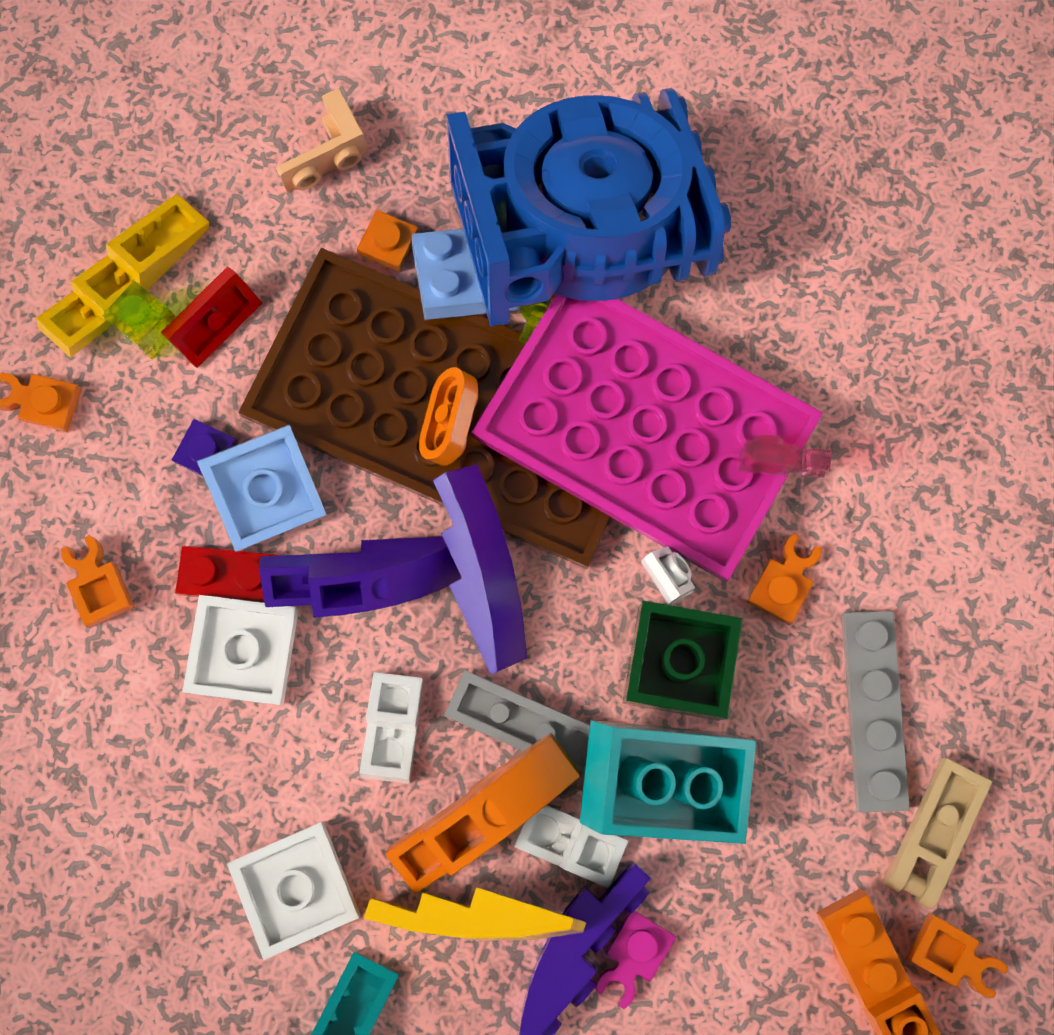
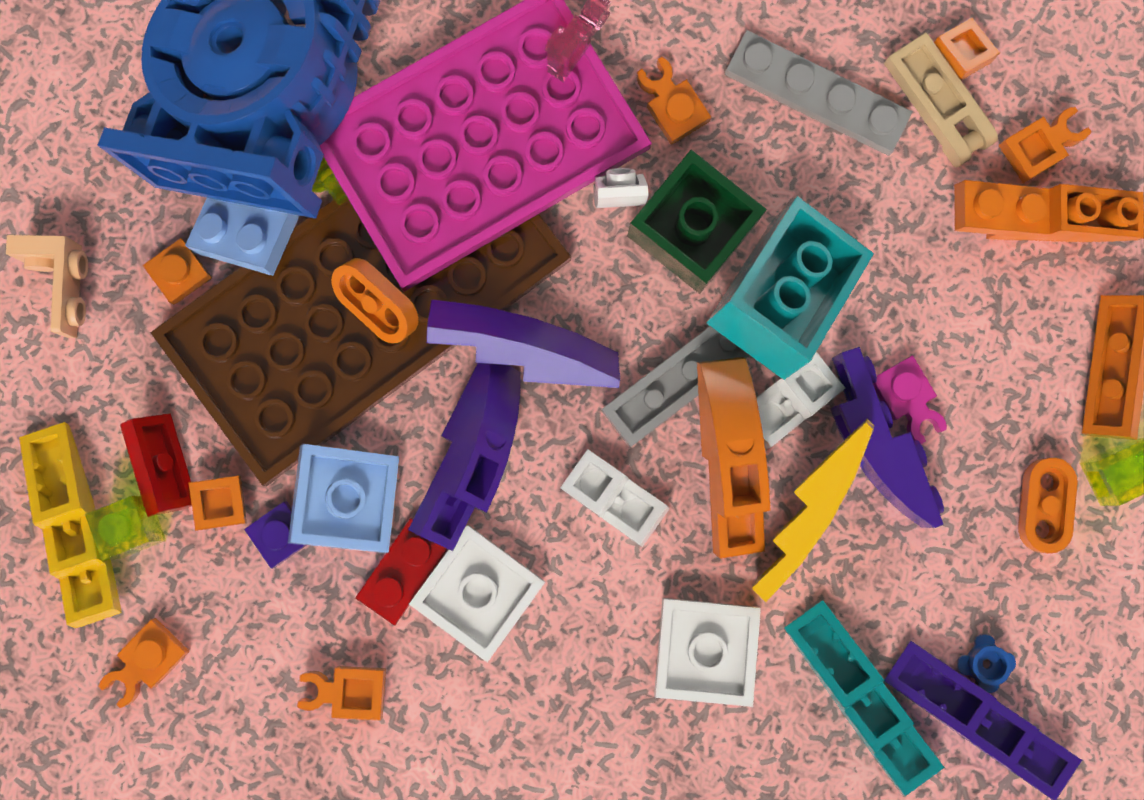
camera: 70 degrees left, 5 degrees up
none -> orange plate [189,476,247,531]
none -> orange plate [934,18,1000,81]

